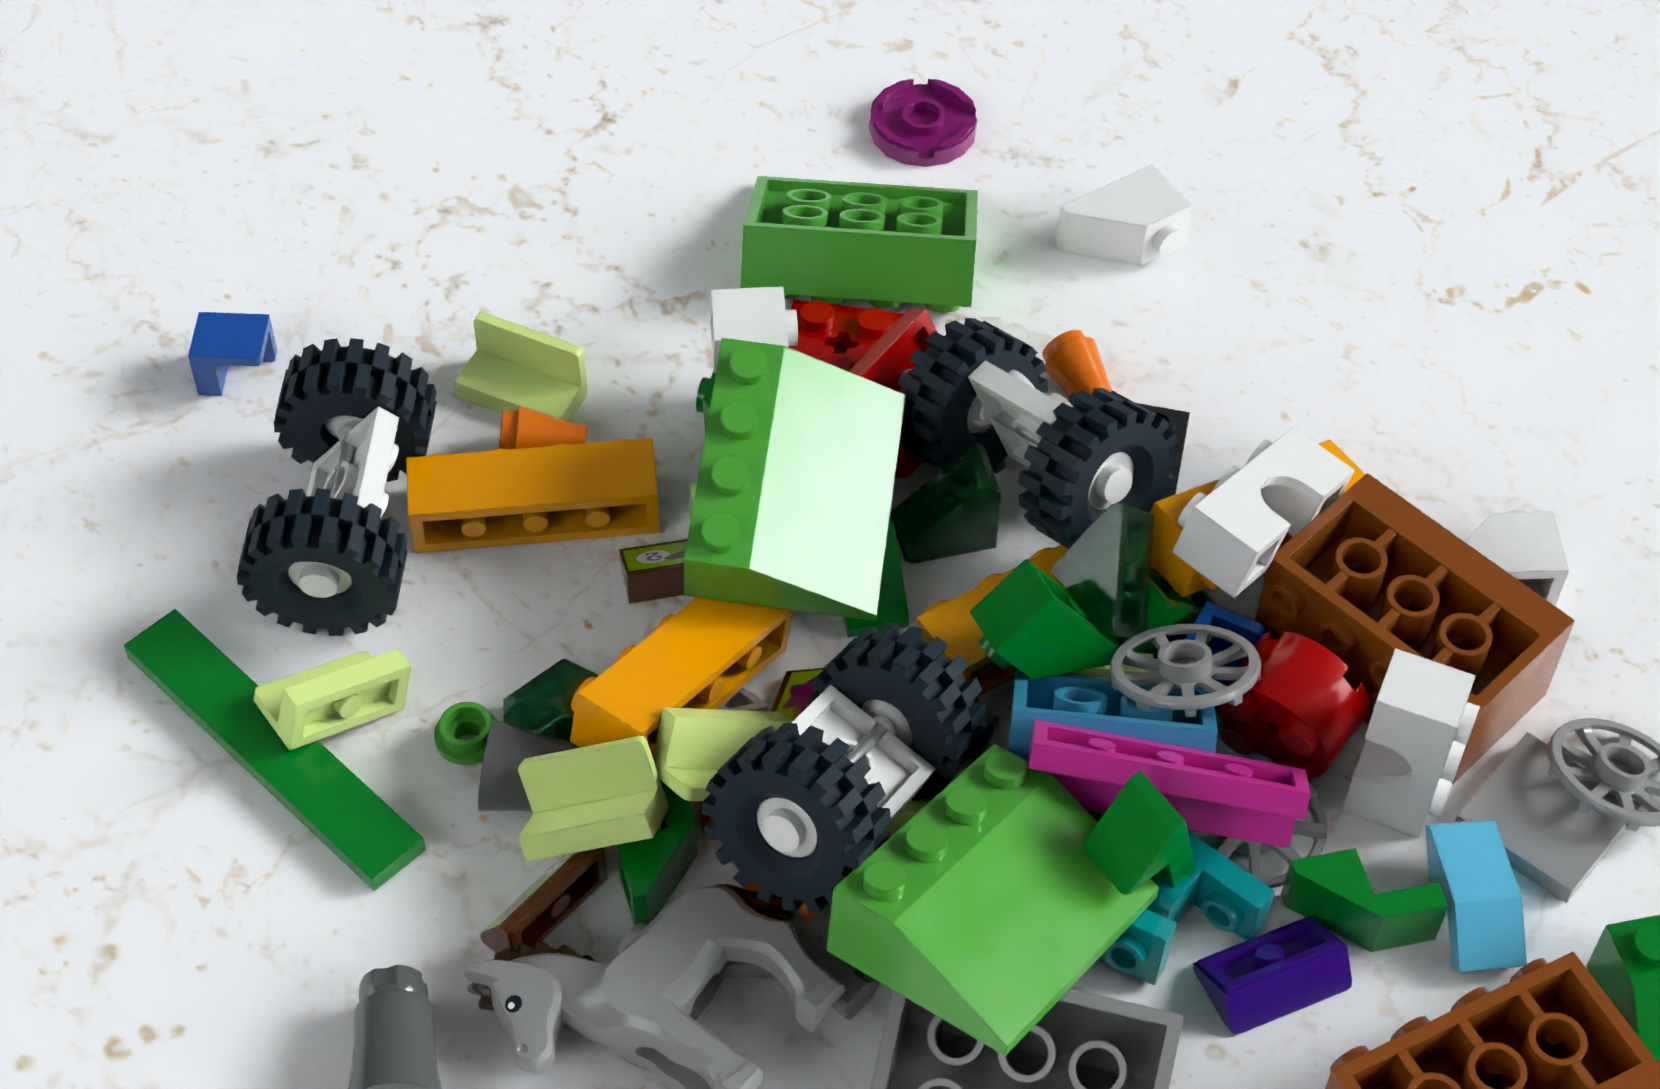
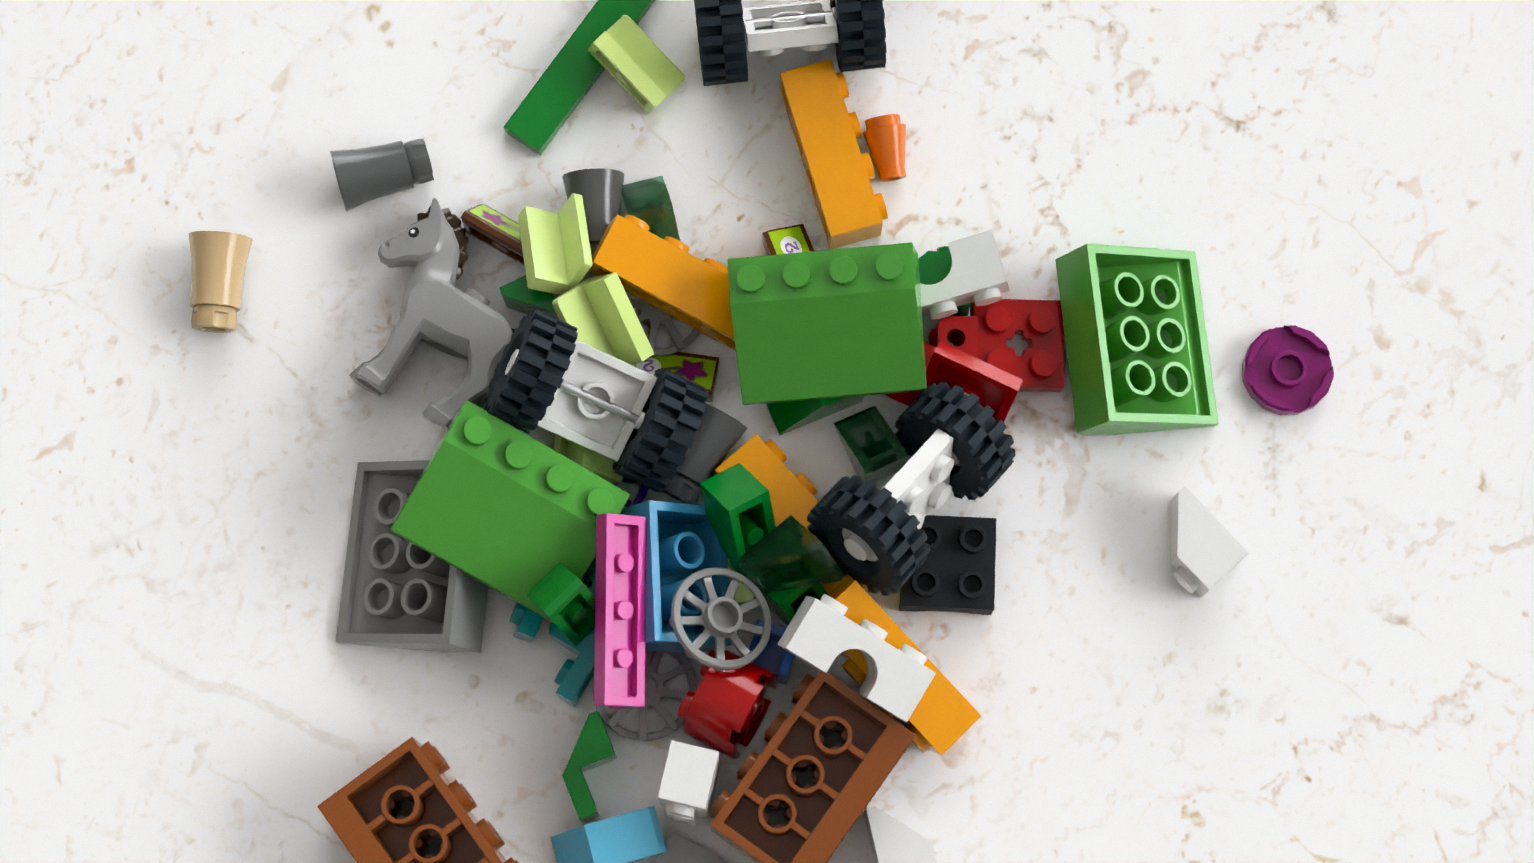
camera: 80 degrees right, 25 degrees up
bright green plate [434,702,497,765] -> none
yellowish green panel [454,311,588,421] -> none
orange cone [1042,330,1112,397] -> none
dark purple slope [1193,916,1352,1035] -> none

